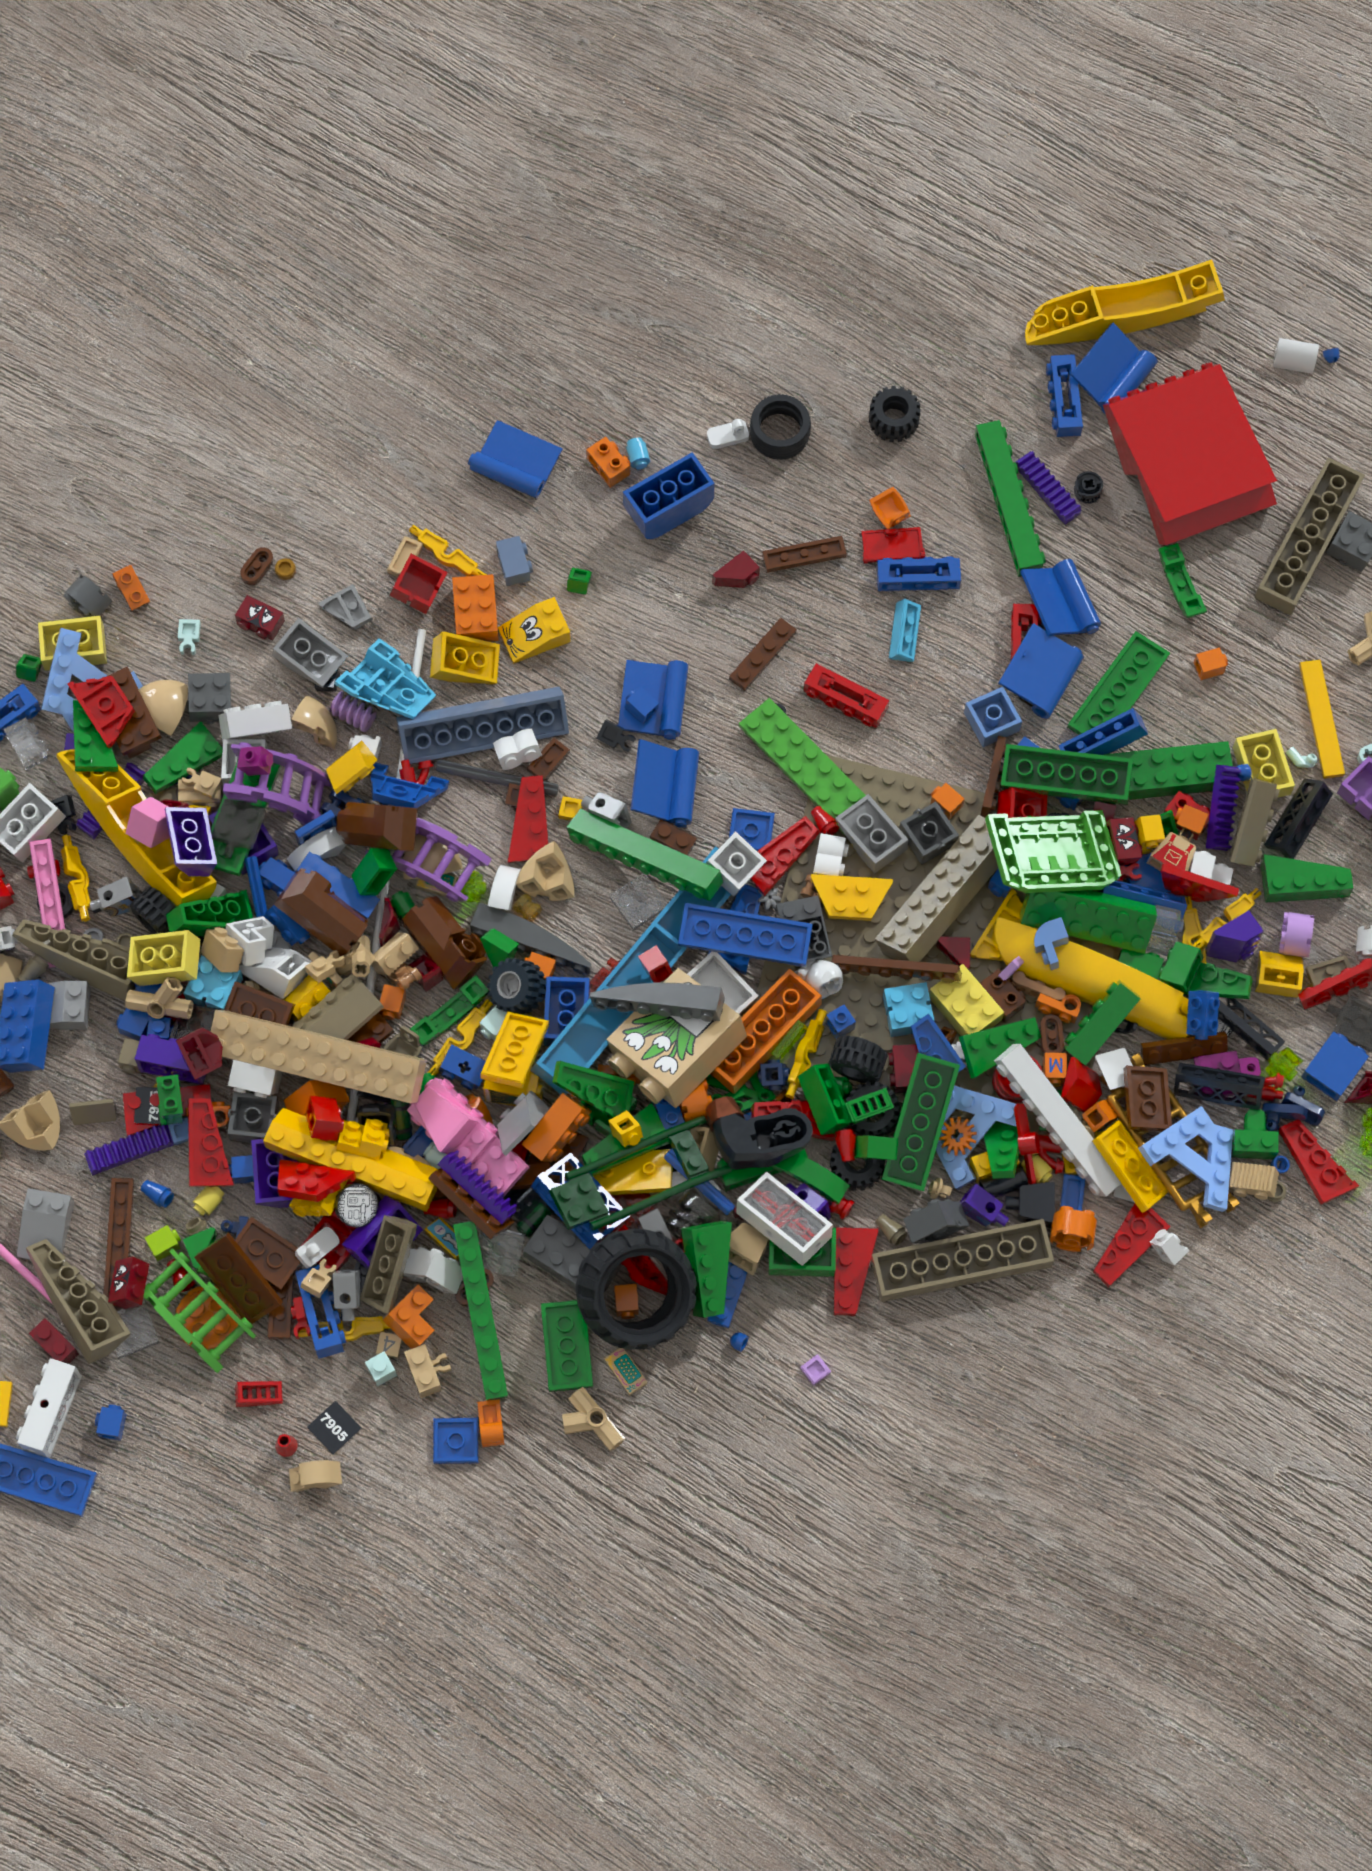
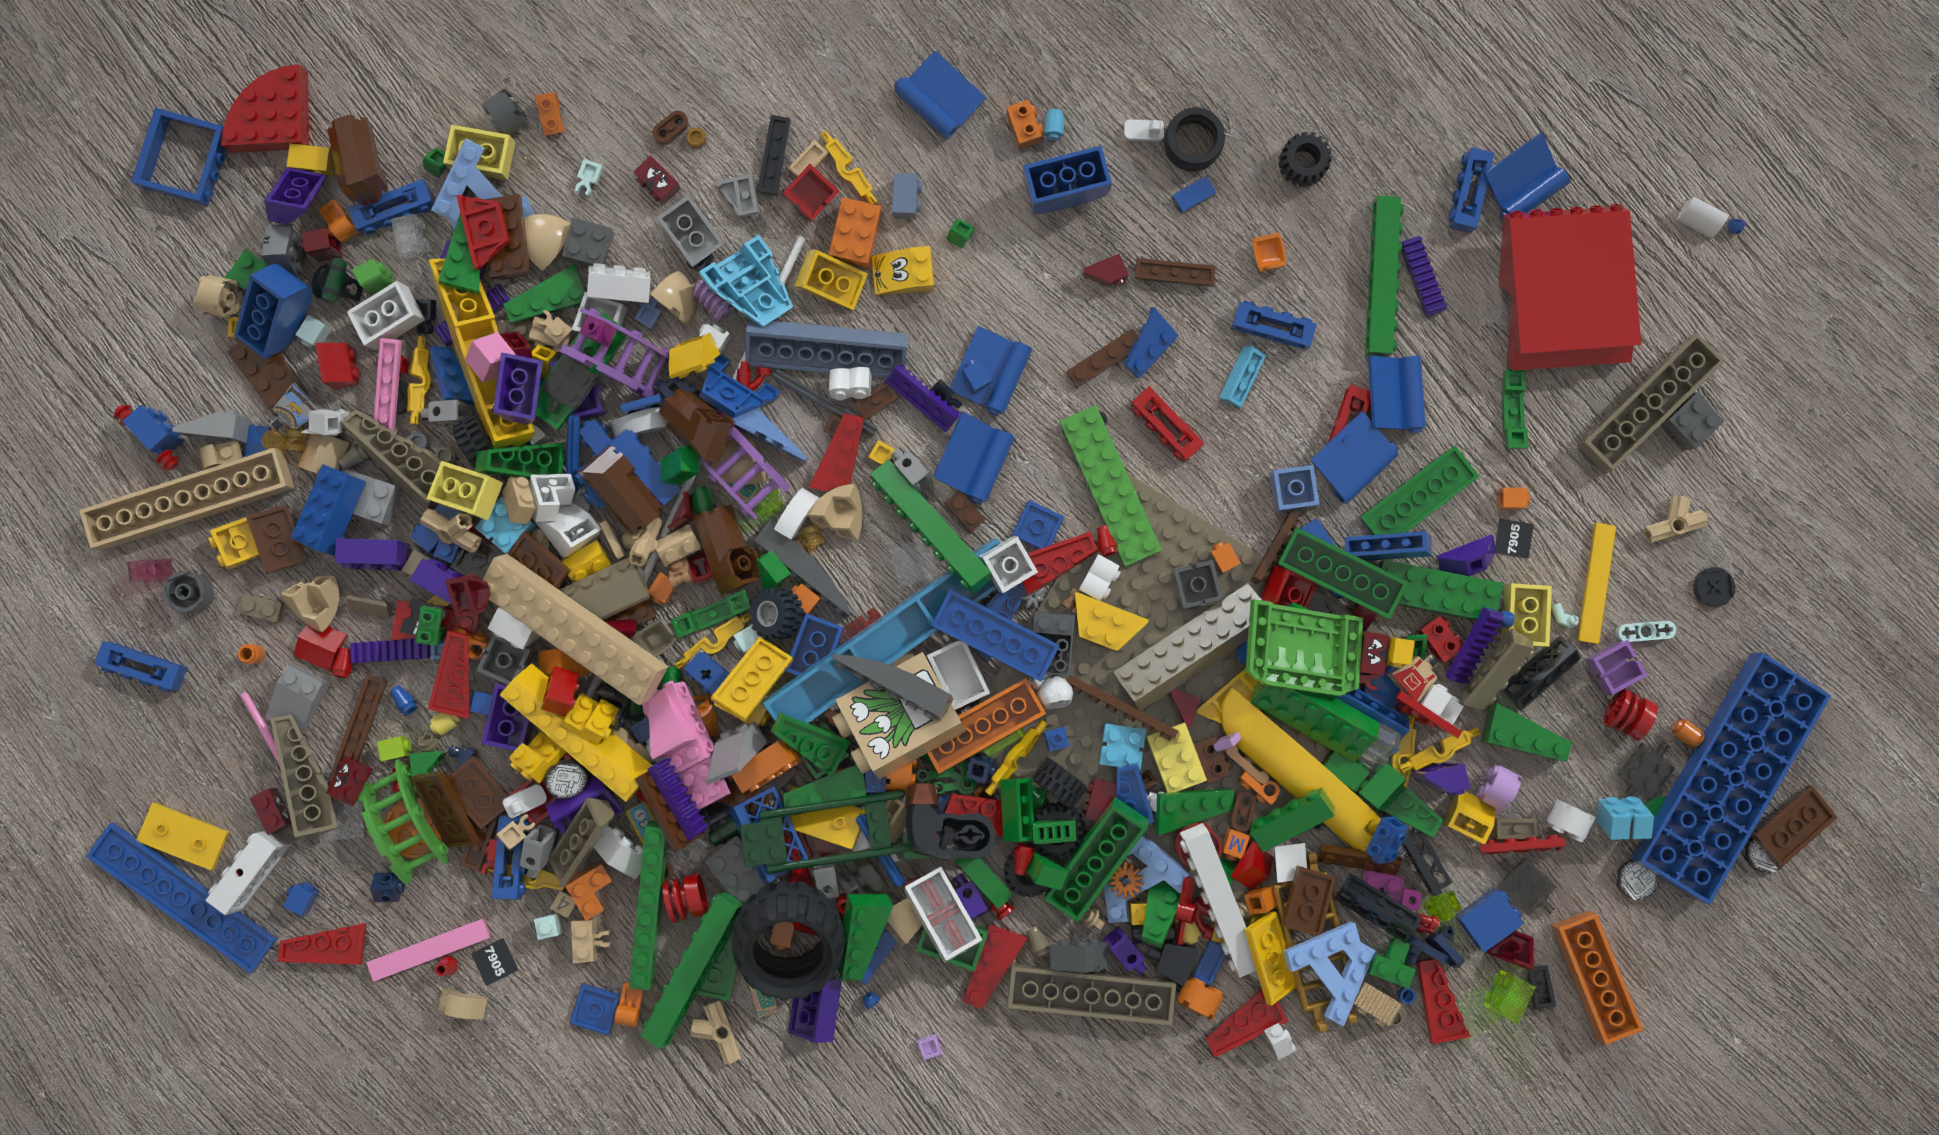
camera: 15 degrees right, 15 degrees up
red slope [235,1381,283,1407] -> none
red wing [278,1159,356,1202] -> none
tan plate [305,950,346,983] -> none
yellow brick [608,1111,643,1147] -> none
brick [638,945,673,983] -> none
light grey slope [835,794,908,874] -> none
red door [861,527,926,564] -> none
yellow slope [1025,260,1225,345] -> none
medium blue brick [1034,917,1069,970] -> none
black wheel [1074,471,1103,504] -> none
orange brick [1174,804,1209,835] -> none
none -> red wing [277,923,367,965]
none -> red slope [293,624,348,672]
none -> red cone [331,648,352,678]
none -> dark purple brick [335,538,410,571]
none -> bright pink tile [366,918,491,982]
none -> dark blue brick [370,872,405,903]
none -> blue wing [429,345,475,405]
none -> medium blue plate [634,296,662,330]
none -> green brick [640,892,743,1050]
none -> red wheel [663,873,708,923]
none -> medium blue wedge [732,407,808,463]
none -> black plate [757,115,791,196]
none -> dark purple slope [788,977,842,1043]
none -> dark purple gear [885,365,960,432]
none -> blue wing [1124,307,1179,379]
none -> blue tile [1172,176,1217,213]
none -> dark purple slope [1437,534,1496,576]
none -> black sticker [1495,519,1533,558]

